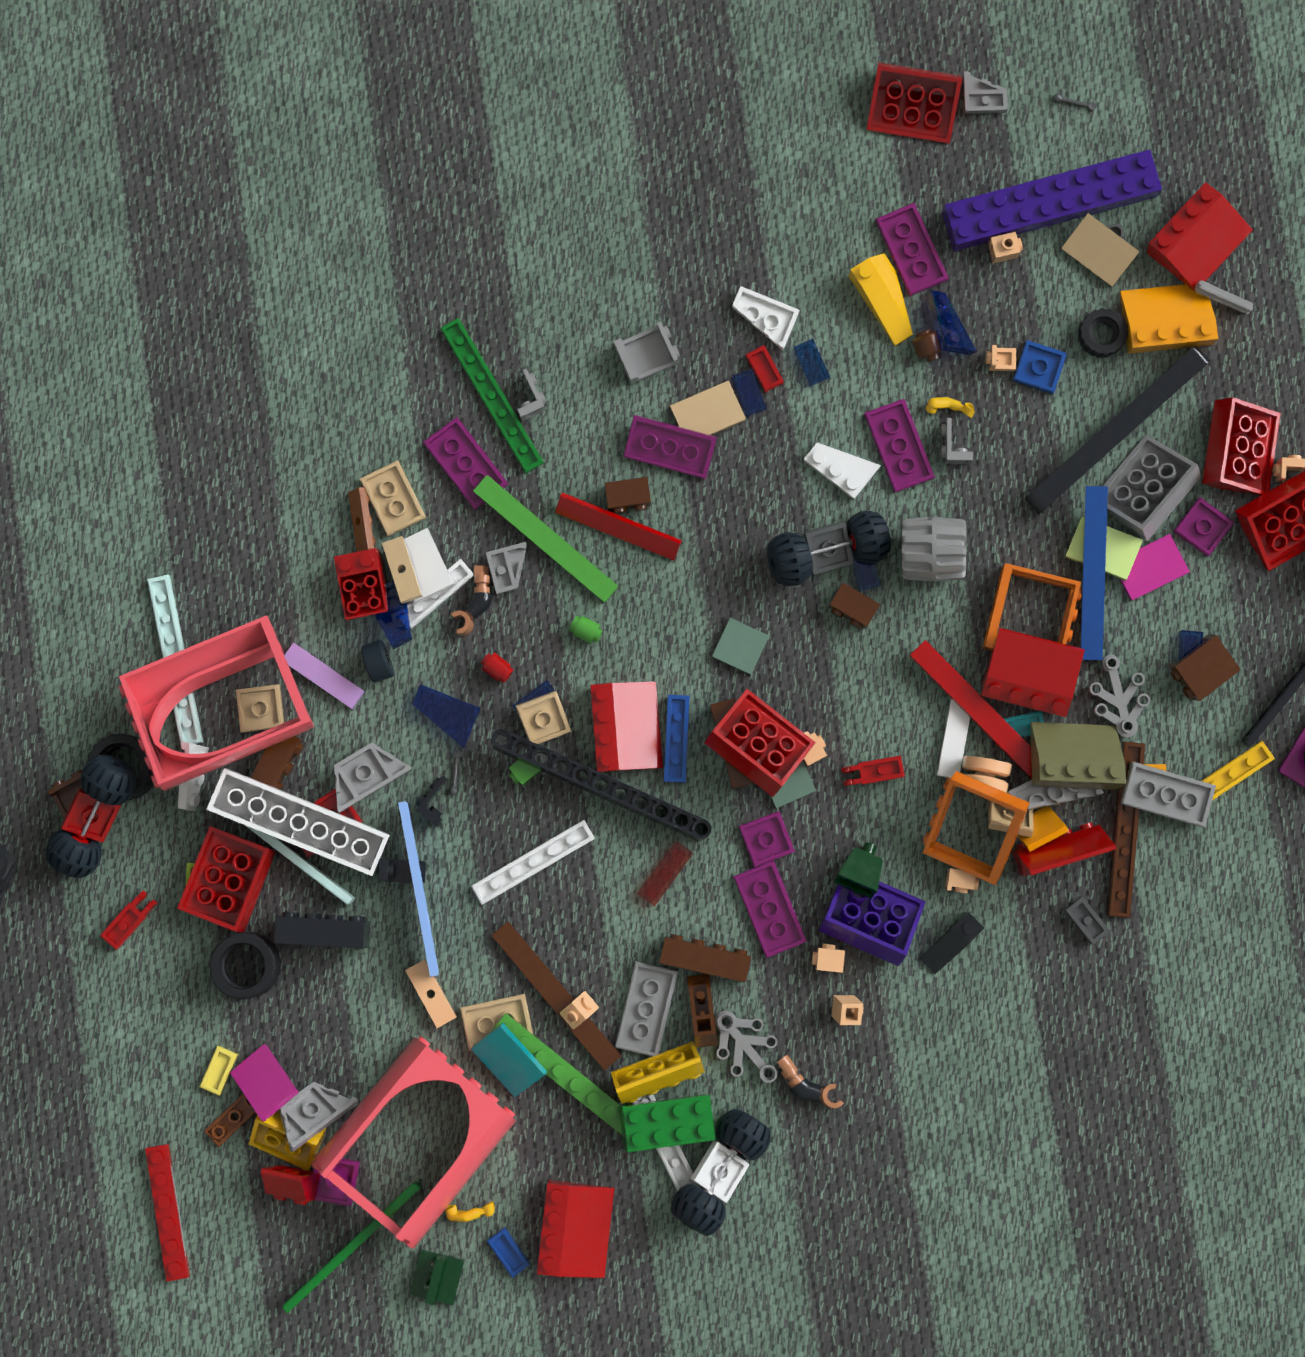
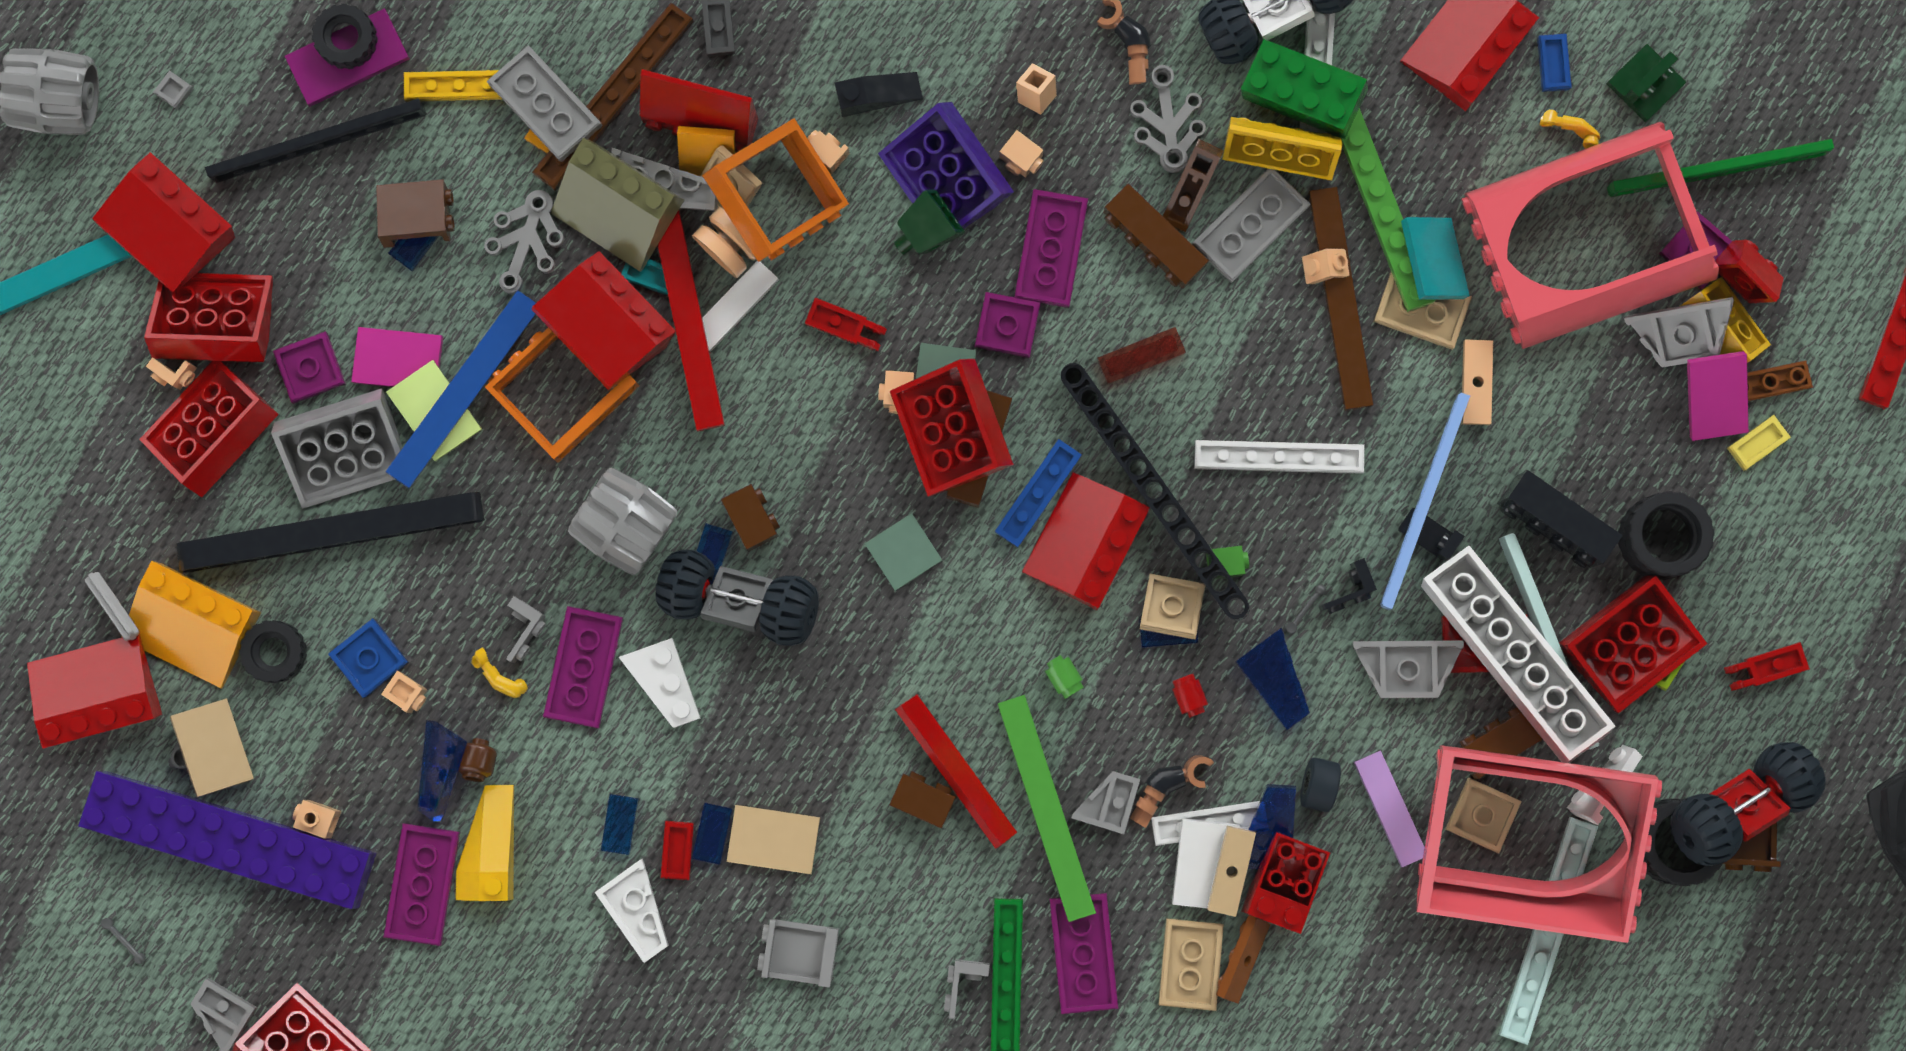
camera: 150 degrees left, 0 degrees up
magenta tile [623,415,717,479] -> none

